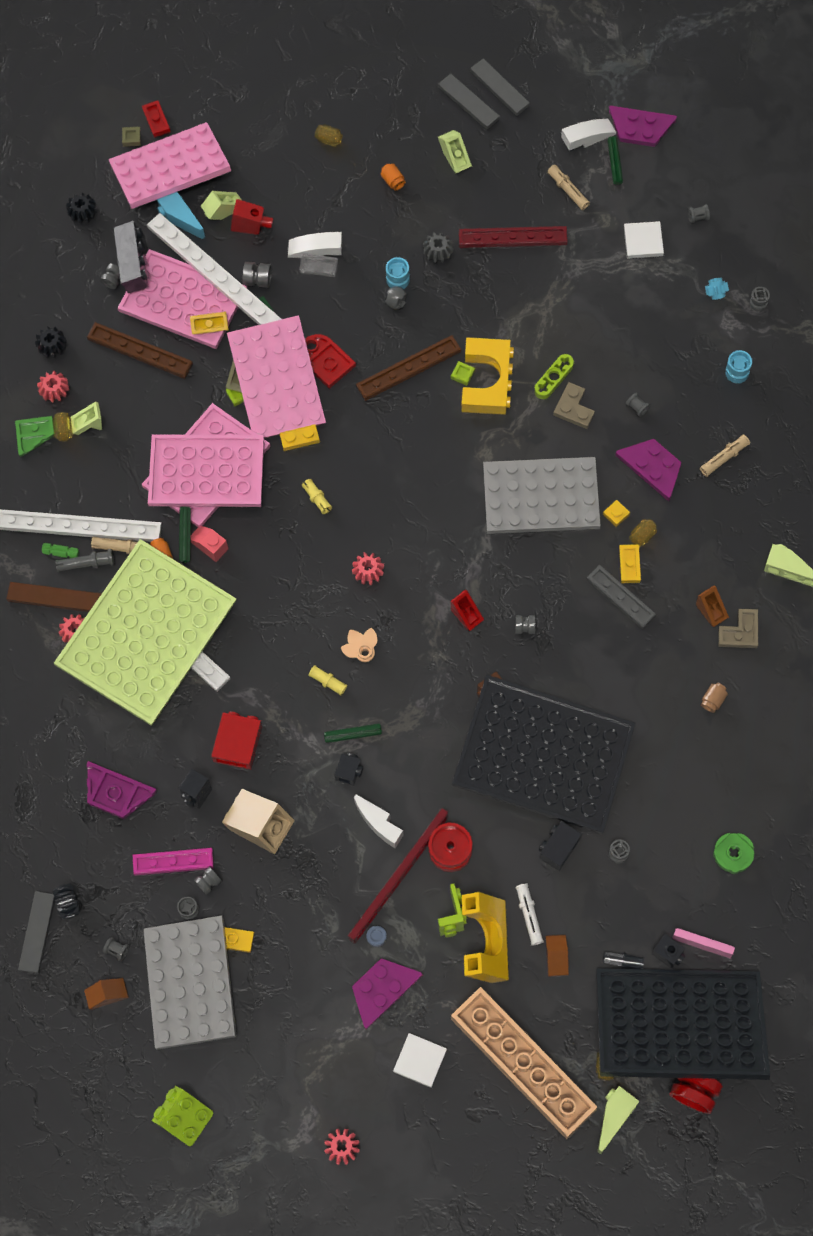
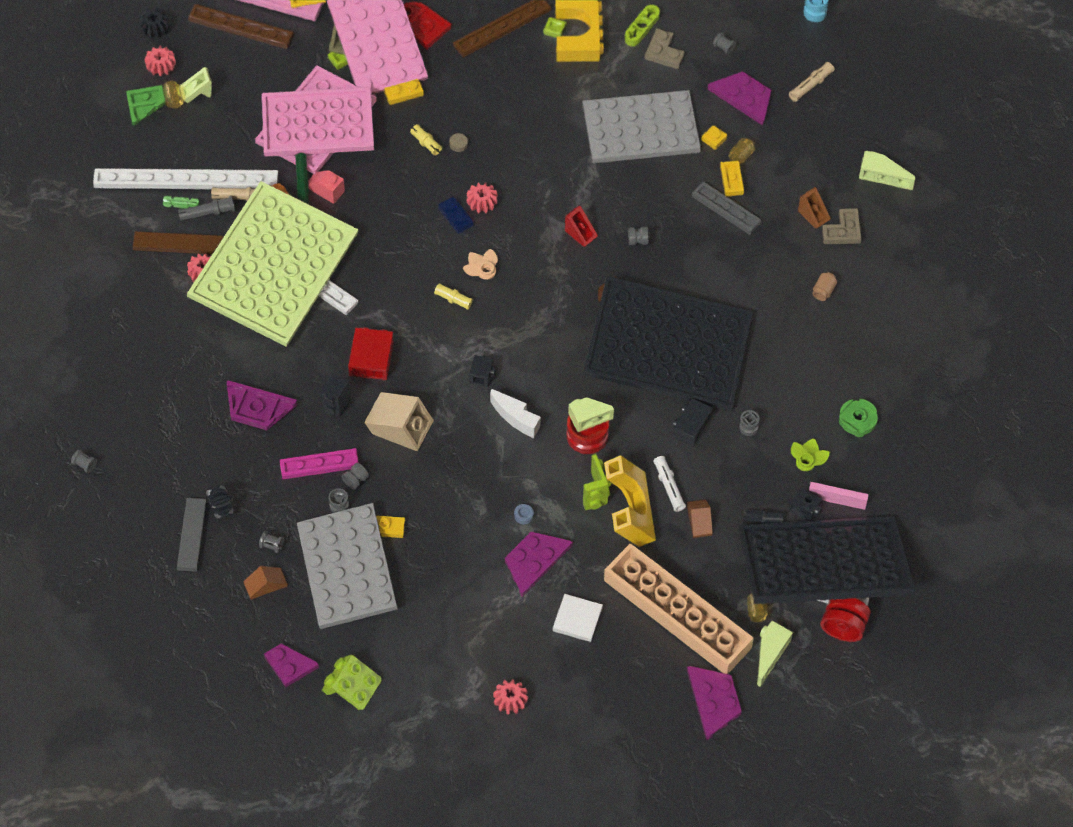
camera: 10 degrees left, 10 degrees down
dark green axle [324,724,382,743] -> none
dark red tile [348,808,448,944] -> none
none -> magenta wing [264,644,319,687]
none -> clear blue plate [438,196,473,234]
none -> dark tan tile [450,134,468,152]
none -> yellowish green slope [568,397,614,432]
none -> magenta wing [687,666,741,740]
none -> lime plate [791,439,829,471]

